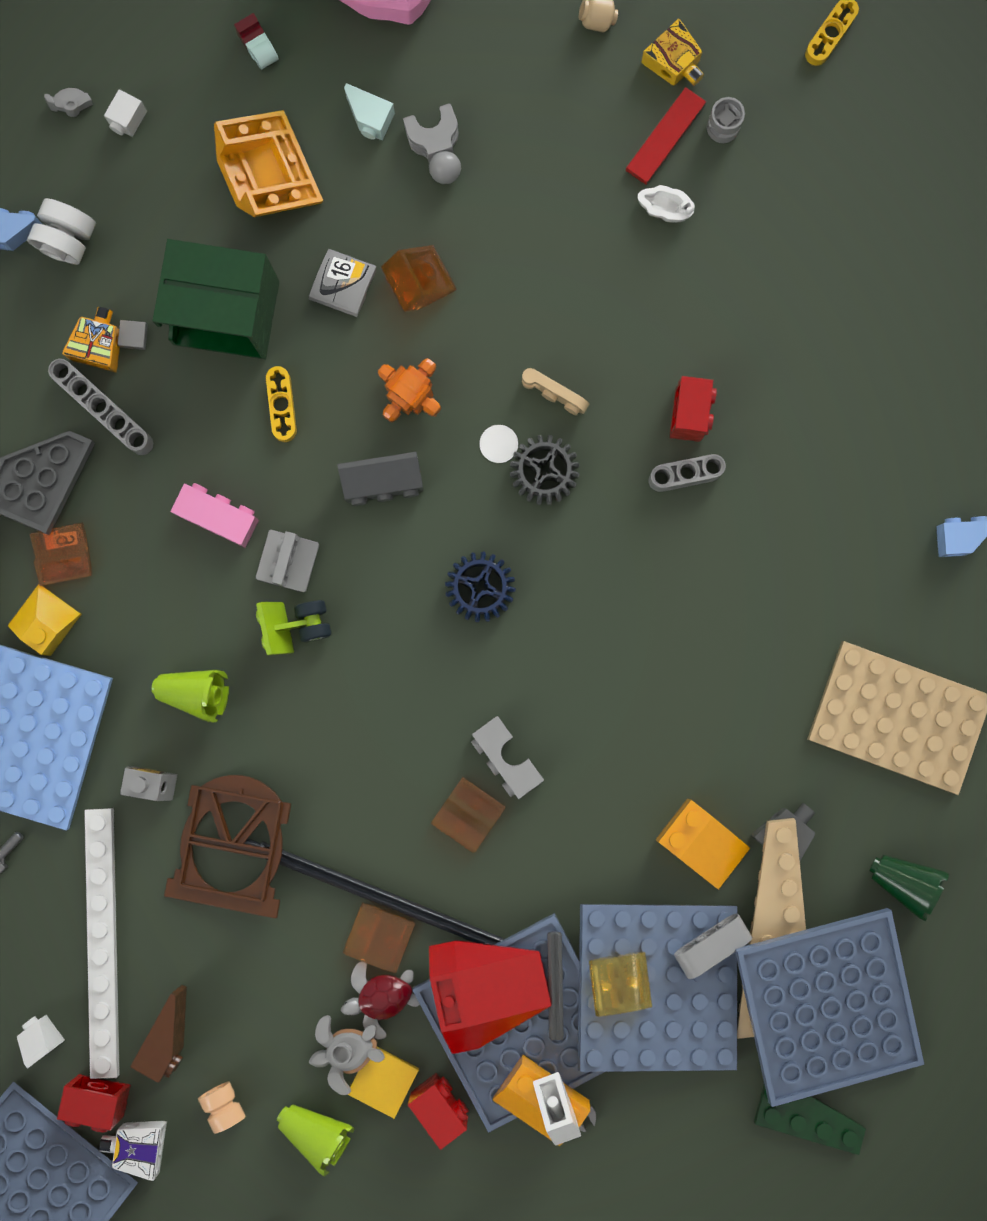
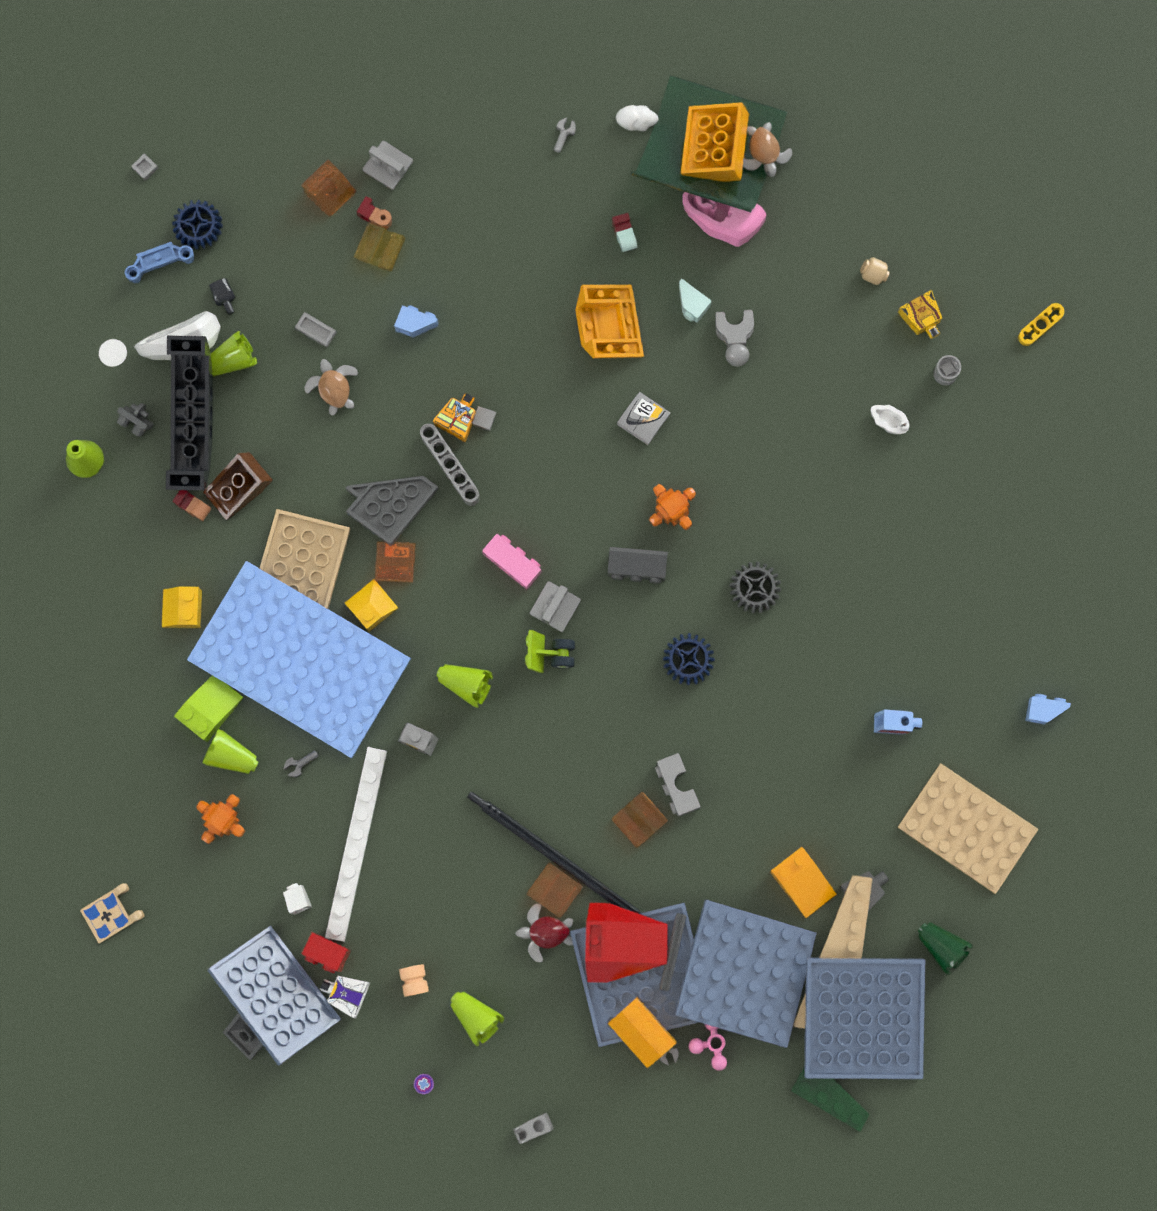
camera: 15 degrees right, 5 degrees down
white wheel [27,198,96,265] -> none
light grey piece [44,88,93,117] -> none
white brick [104,89,147,137] -> none
reddish brown slope [130,985,187,1083] -> none
dark green piece [152,239,280,360] -> none
reddish brown window [164,775,291,918] -> none
yellow beam [266,366,297,442] -> none
light grey animal [309,1015,385,1095] -> none
yellow tile [347,1046,419,1119] -> none
clear orange slope [381,245,456,312] -> none
red brick [408,1073,469,1150] -> none
white sticker [480,425,518,463] -> none
tan plate [522,368,590,415] -> none
white slope [533,1072,581,1146] -> none
clear yellow slope [589,952,652,1017] -> none
red tile [626,87,706,185] -> none
light grey beam [648,454,726,492] -> none
red brick [670,376,717,442] -> none
light grey beam [674,914,752,979] -> none
none -> bright pink piece [688,1024,727,1071]
none -> light blue torso [874,710,922,734]

